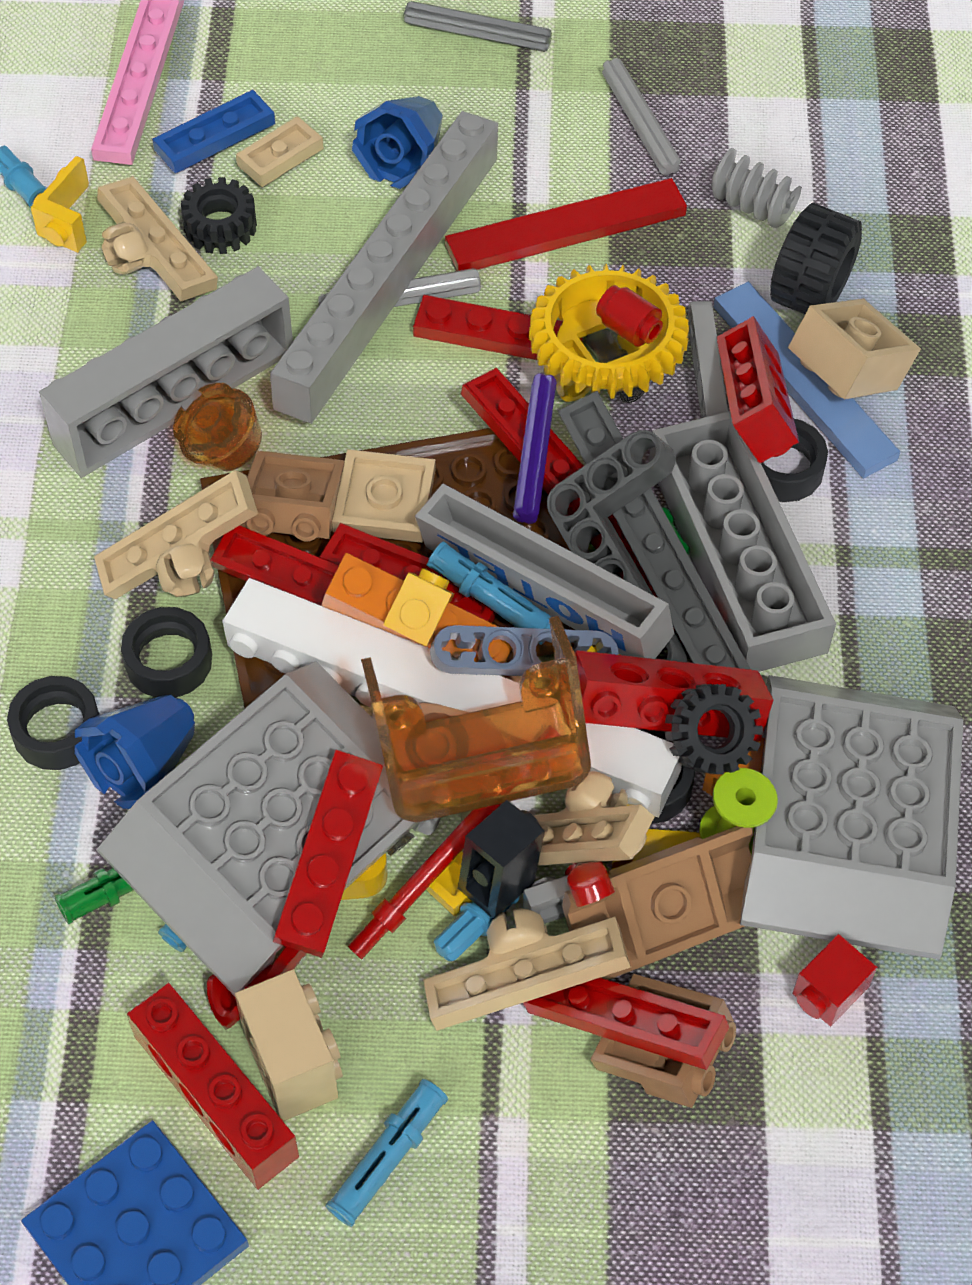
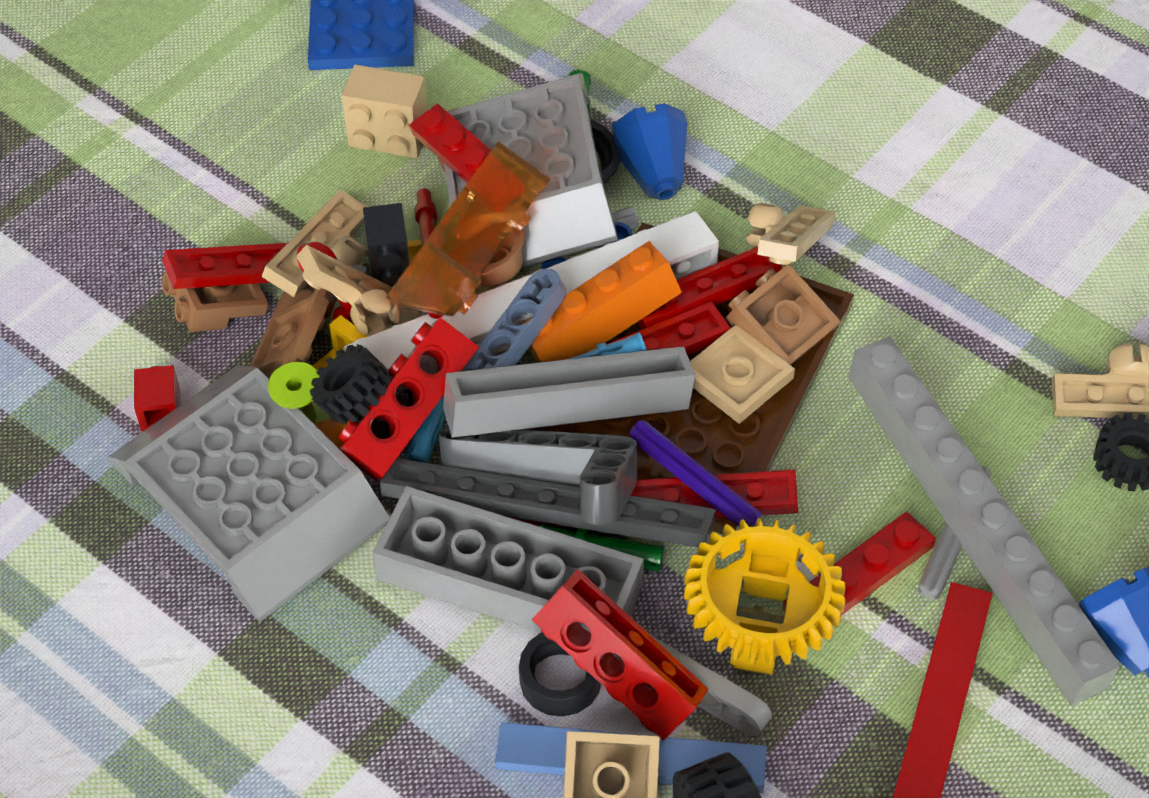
camera: 130 degrees right, 5 degrees down
black tyre [7,676,99,770] -> none
light grey brick [39,266,293,478] -> none
black tyre [121,607,212,698] -> none
red brick [127,983,299,1190] -> none
clear orange cone [173,383,262,471] -> none
dark azure pin [325,1079,448,1227] -> none
yellow bracket [383,568,455,646] -> none
red brick [596,285,663,347] -> none

